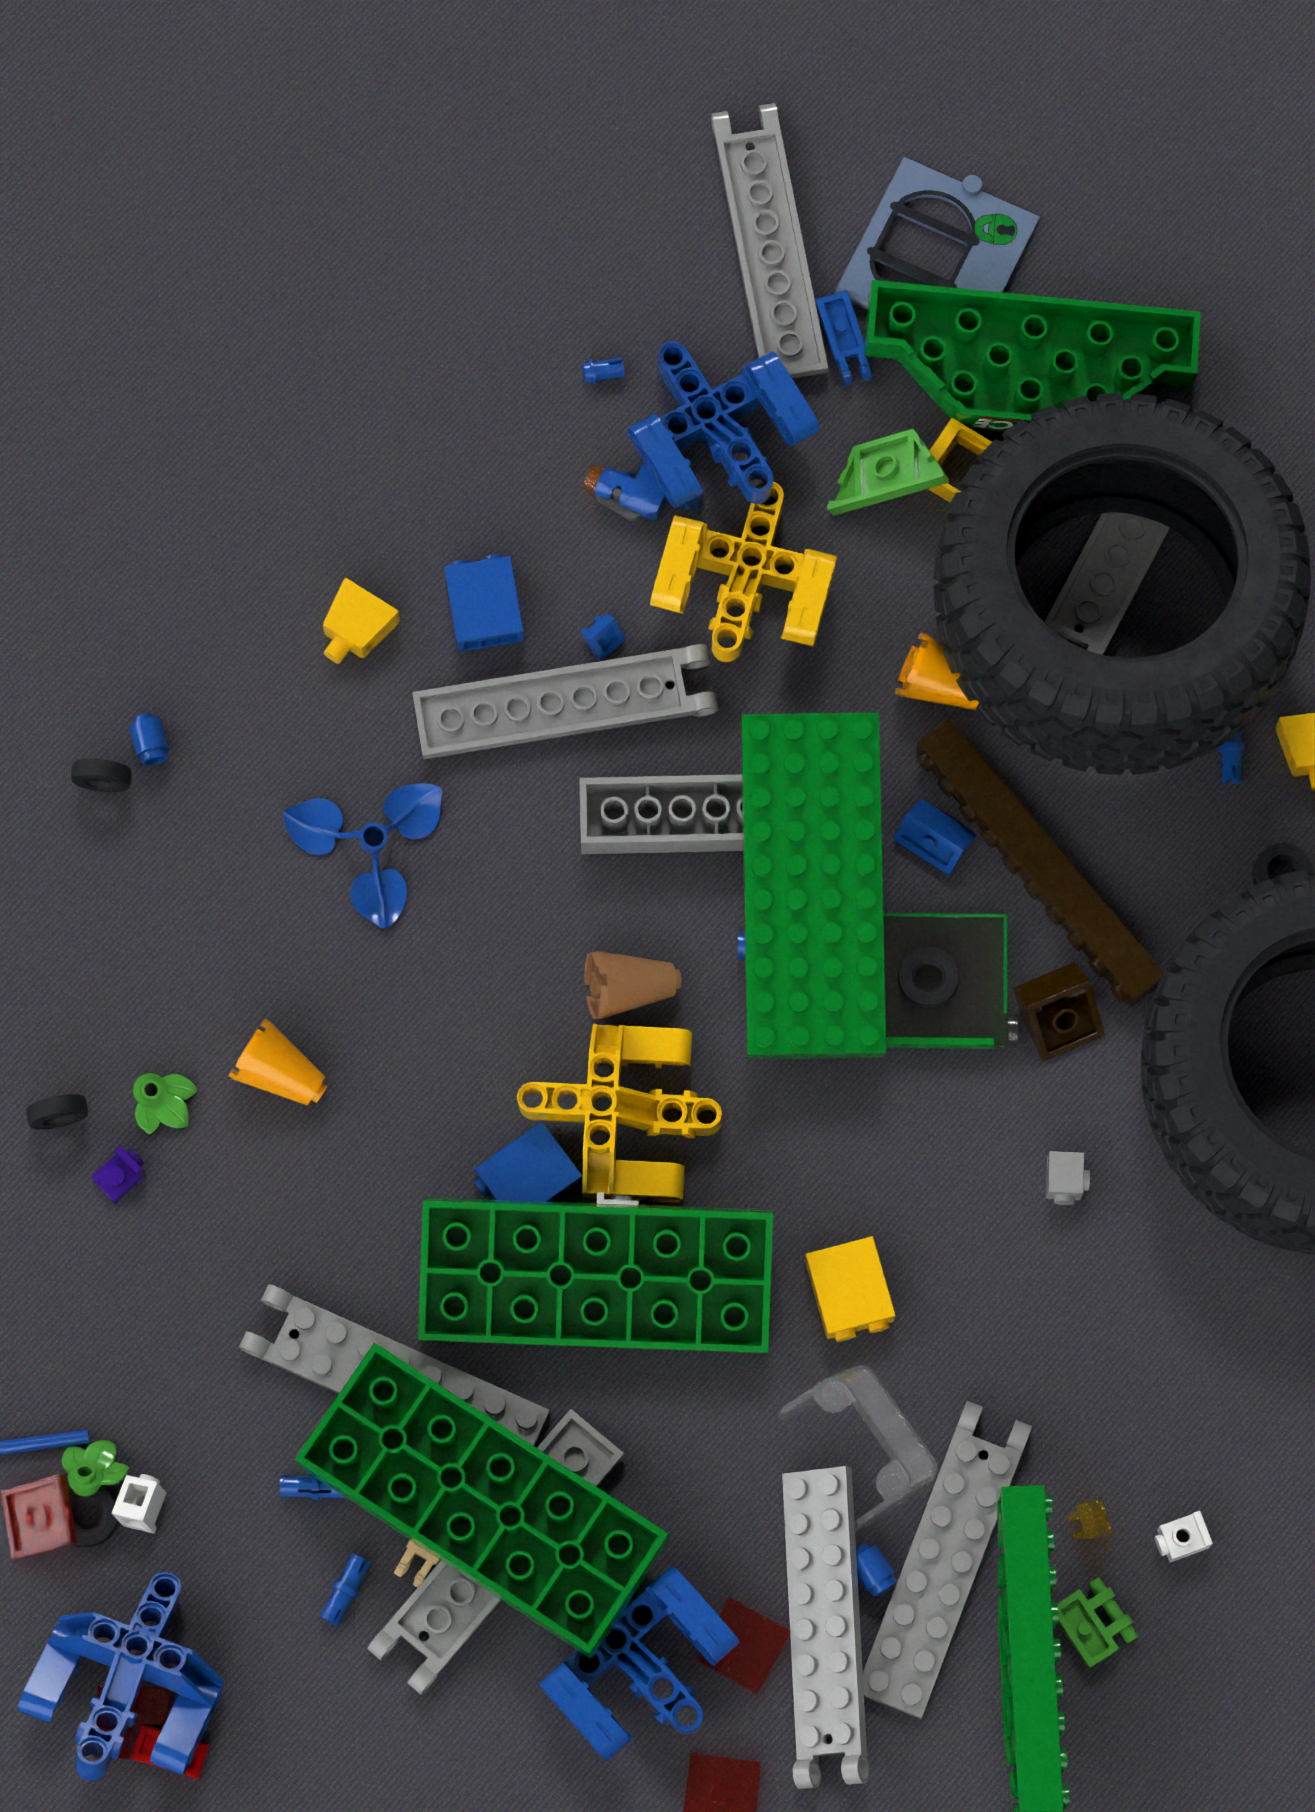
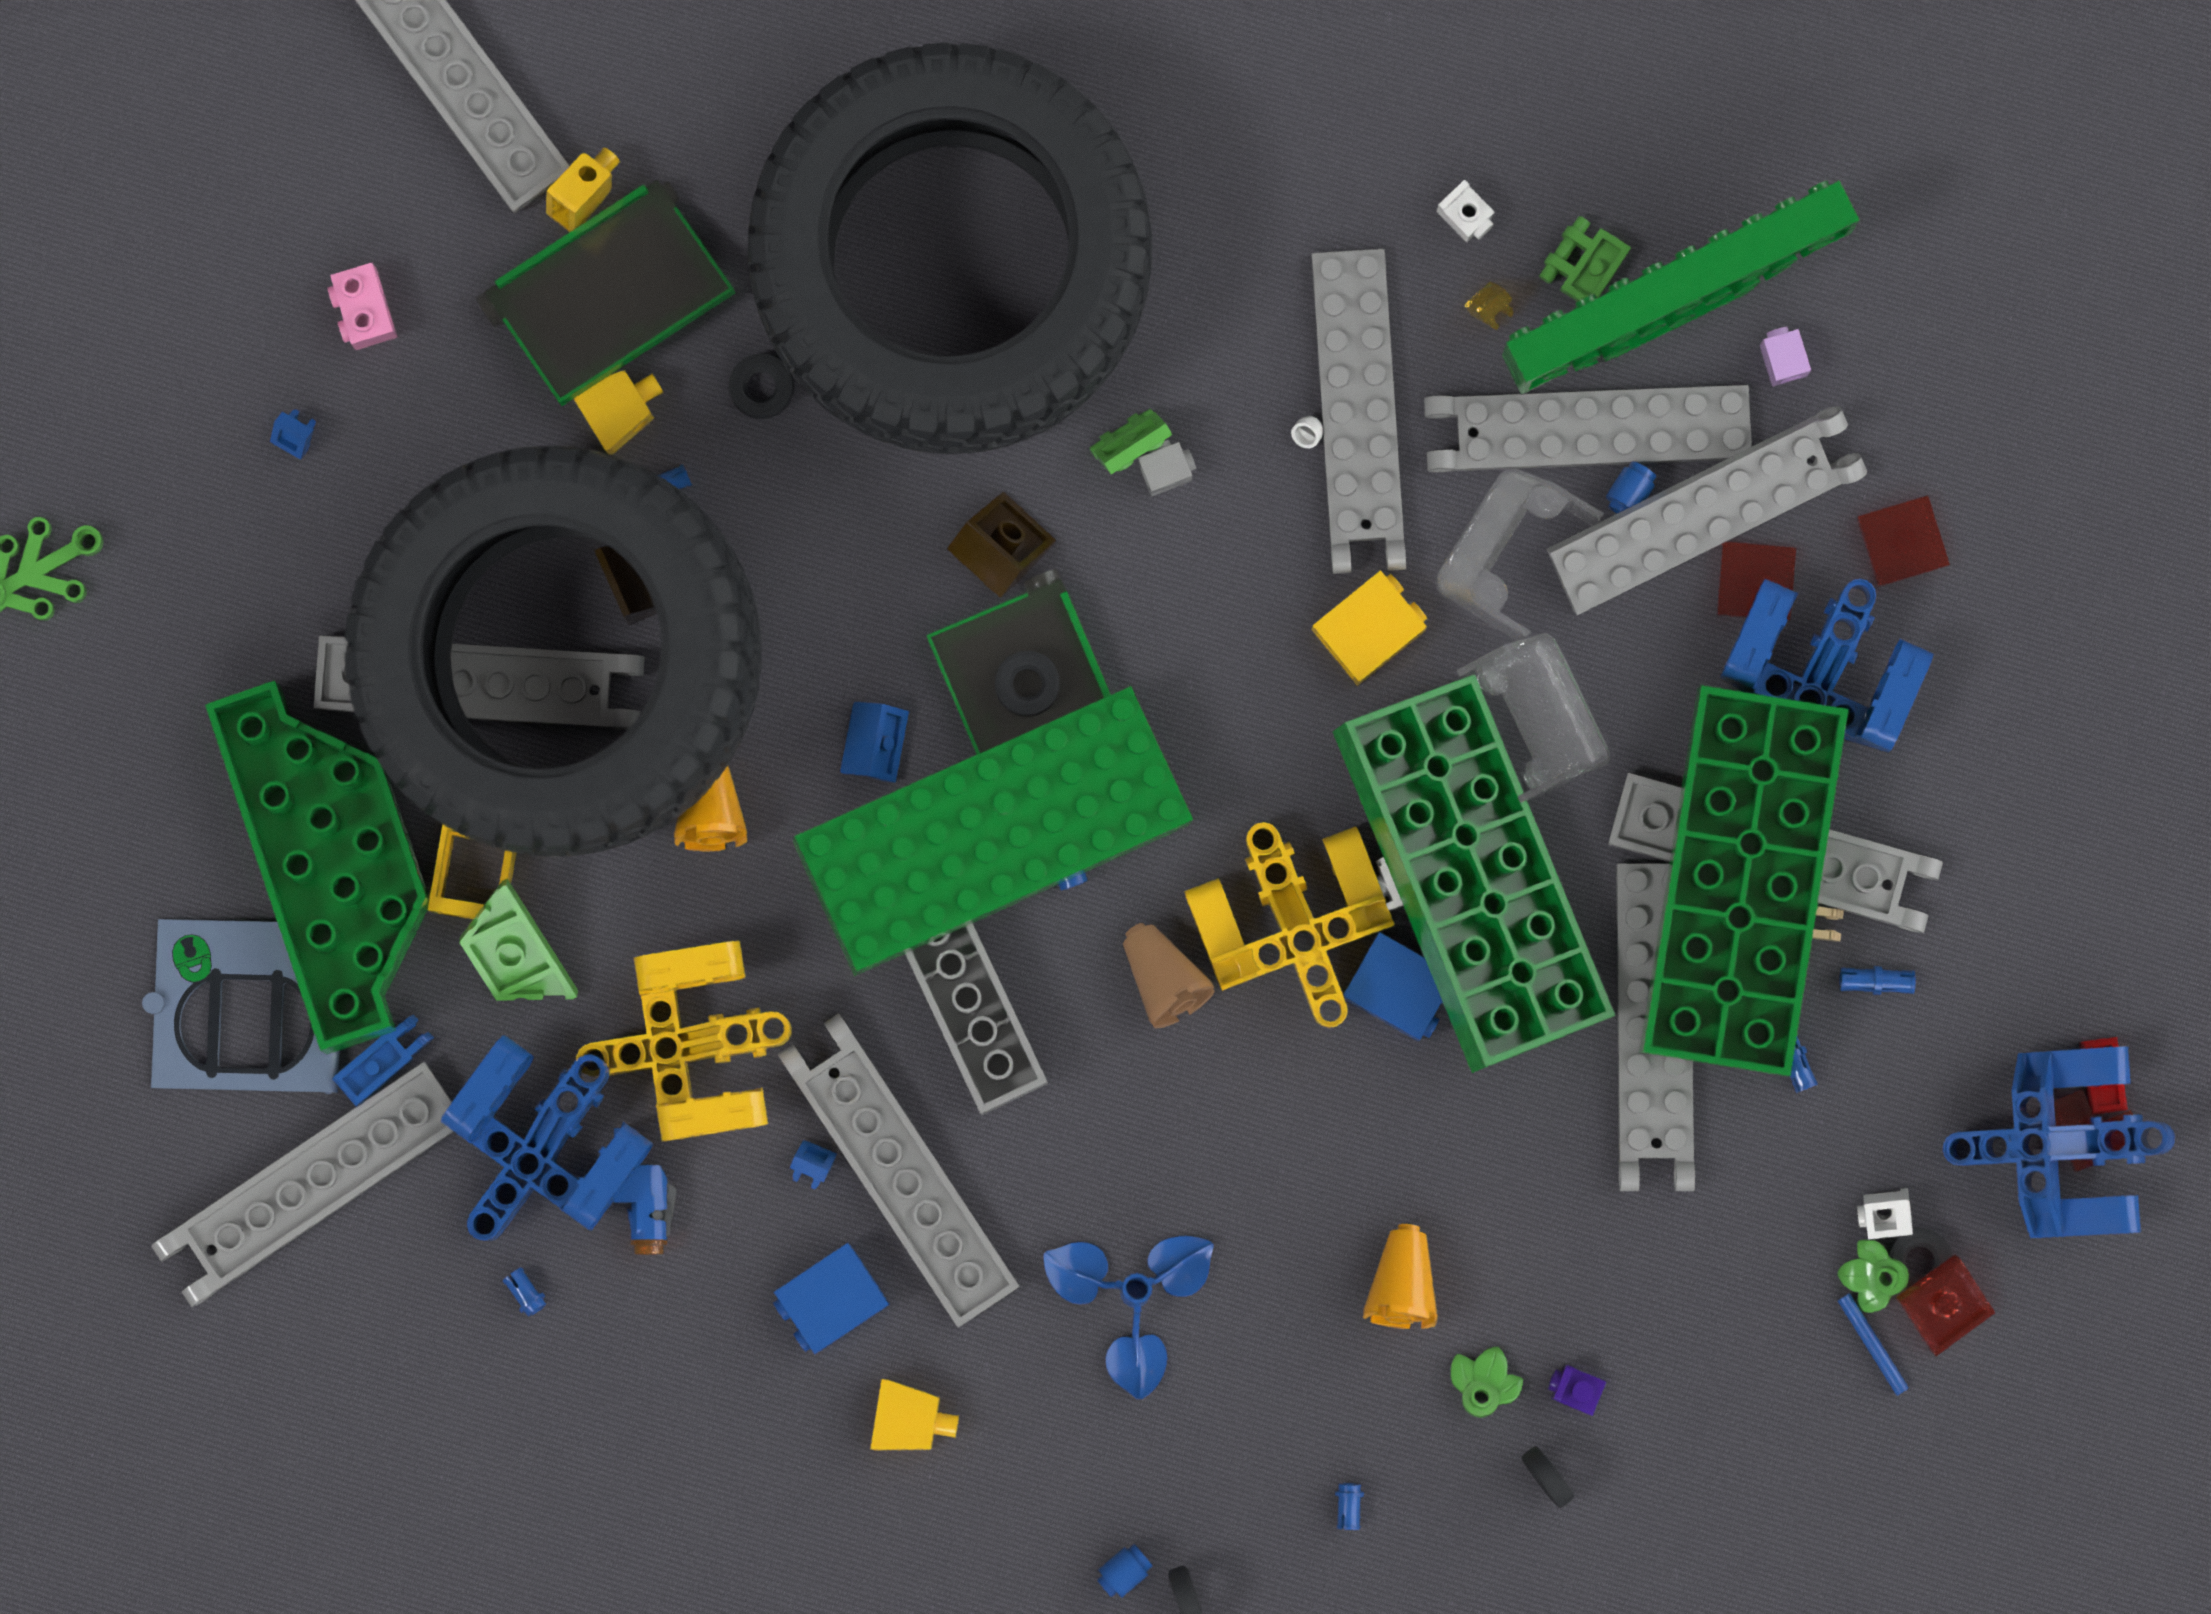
camera: 110 degrees left, 10 degrees up
dark brown brick [916,719,1164,1008] -> none
none -> bright green plate [1089,408,1172,474]
none -> white hinge [1291,416,1323,448]
none -> light grey hinge [1311,249,1406,574]
none -> blue pin [1335,1483,1364,1530]
none -> clear windscreen [1456,633,1610,803]
none -> lavender brick [1760,327,1811,387]

